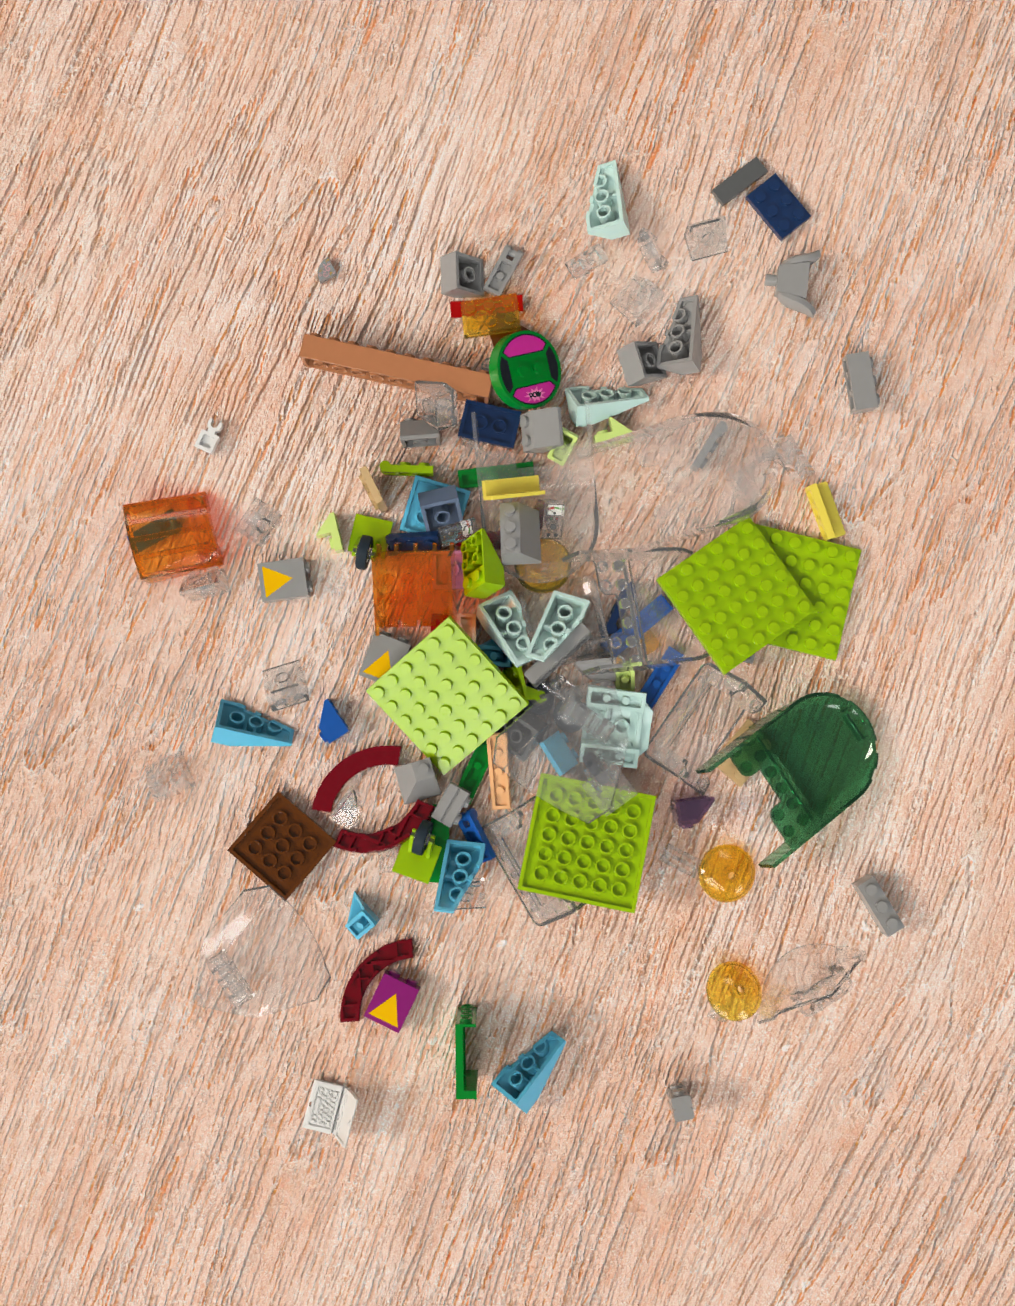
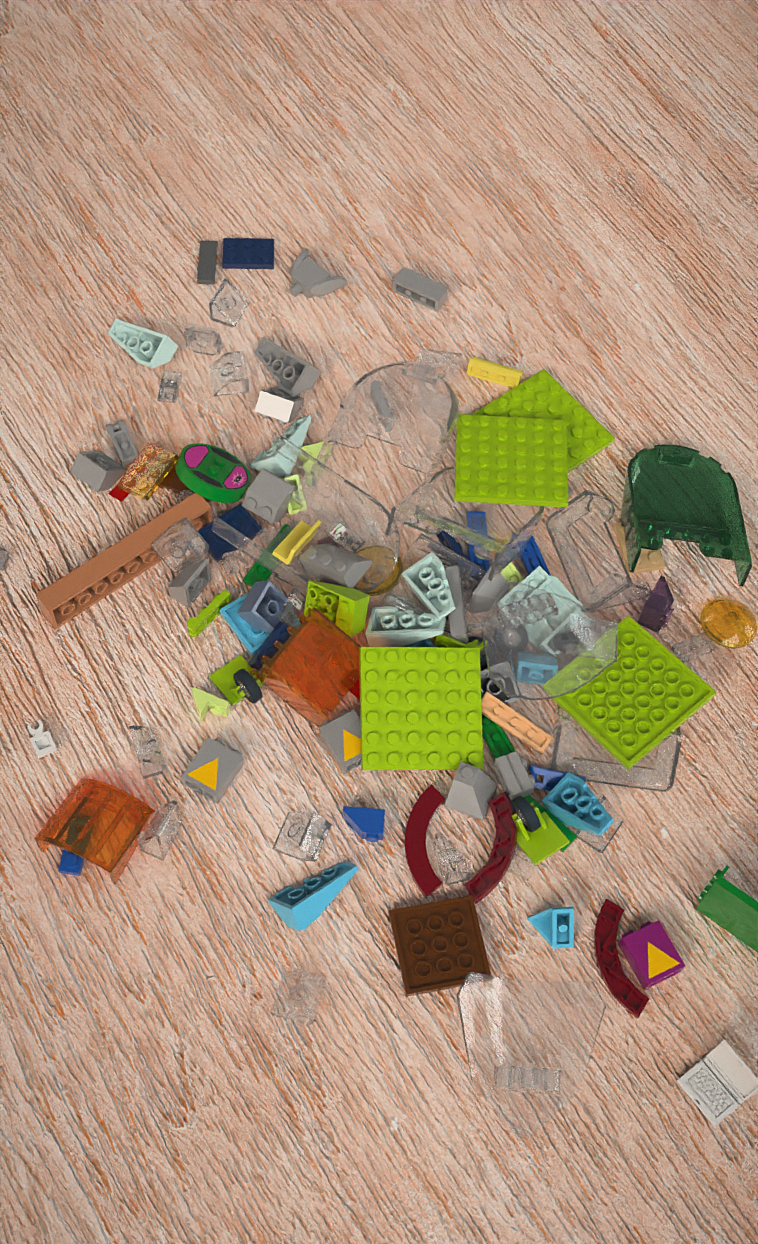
camera: 50 degrees left, 25 degrees down
tan plate [359,466,388,513] -> none

